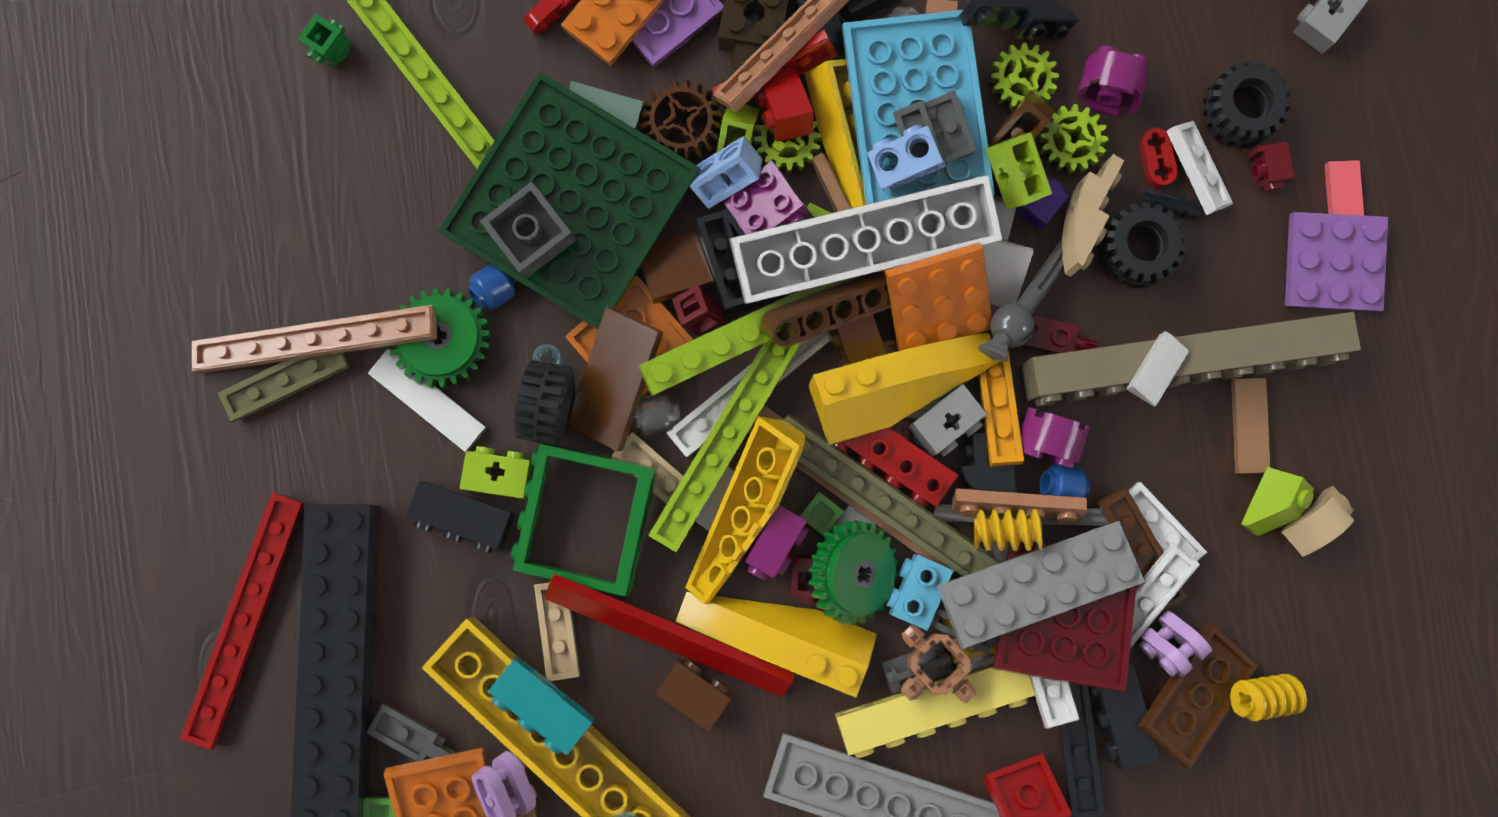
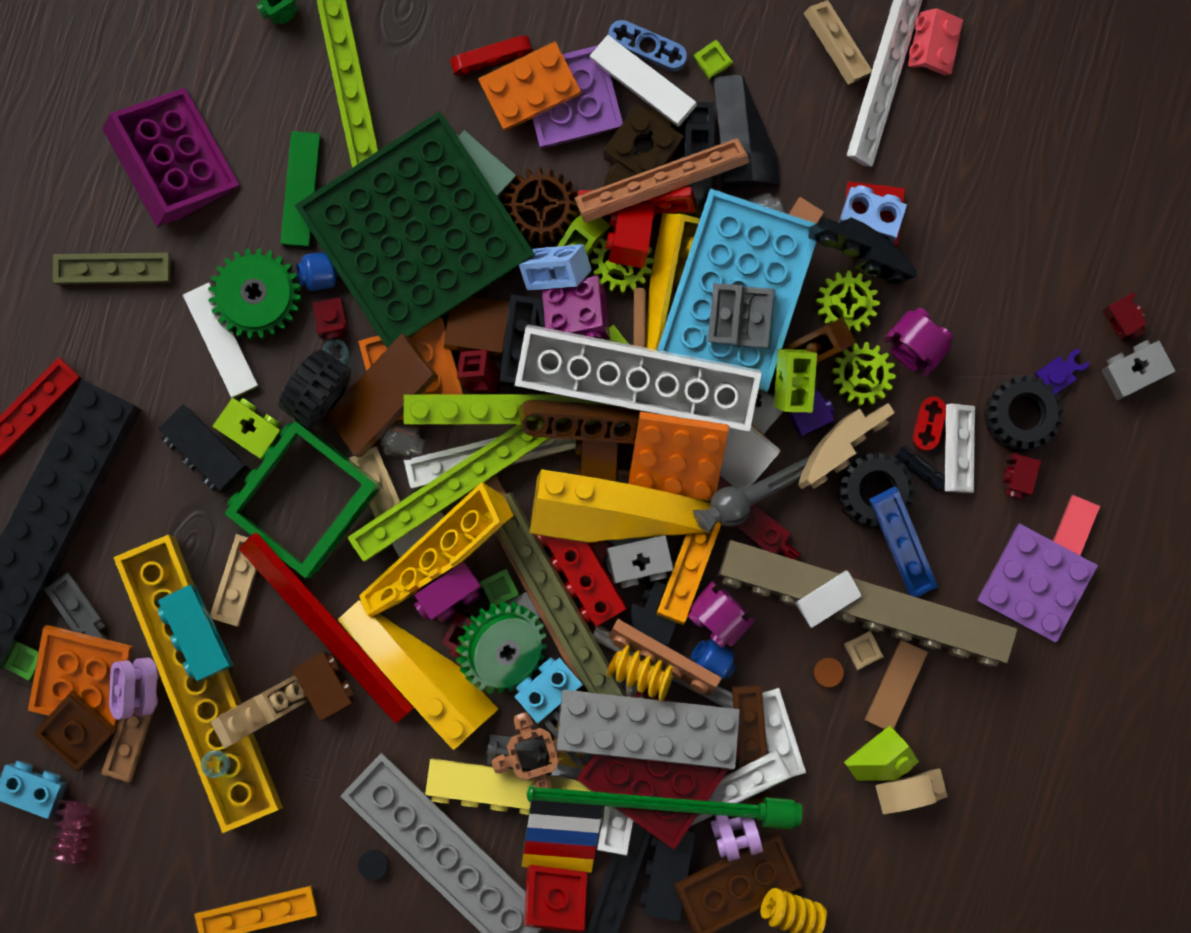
camera: 30 degrees right, 0 degrees up
nougat tile [192,305,437,374] -> none
dark grey brick [480,181,577,279] -> none
light blue brick [867,125,946,193] -> none
none -> magenta slope [102,88,239,227]
none -> tan slope [210,675,309,748]
none -> green tile [280,131,321,248]
none -> dark red bracket [312,297,349,341]
none -> flag [521,784,802,873]
none -> dark orange tile [813,658,844,687]
none -> tan tile [844,631,884,670]
none -> blue tile [869,487,938,597]
none -> dark purple plate [1034,349,1090,394]

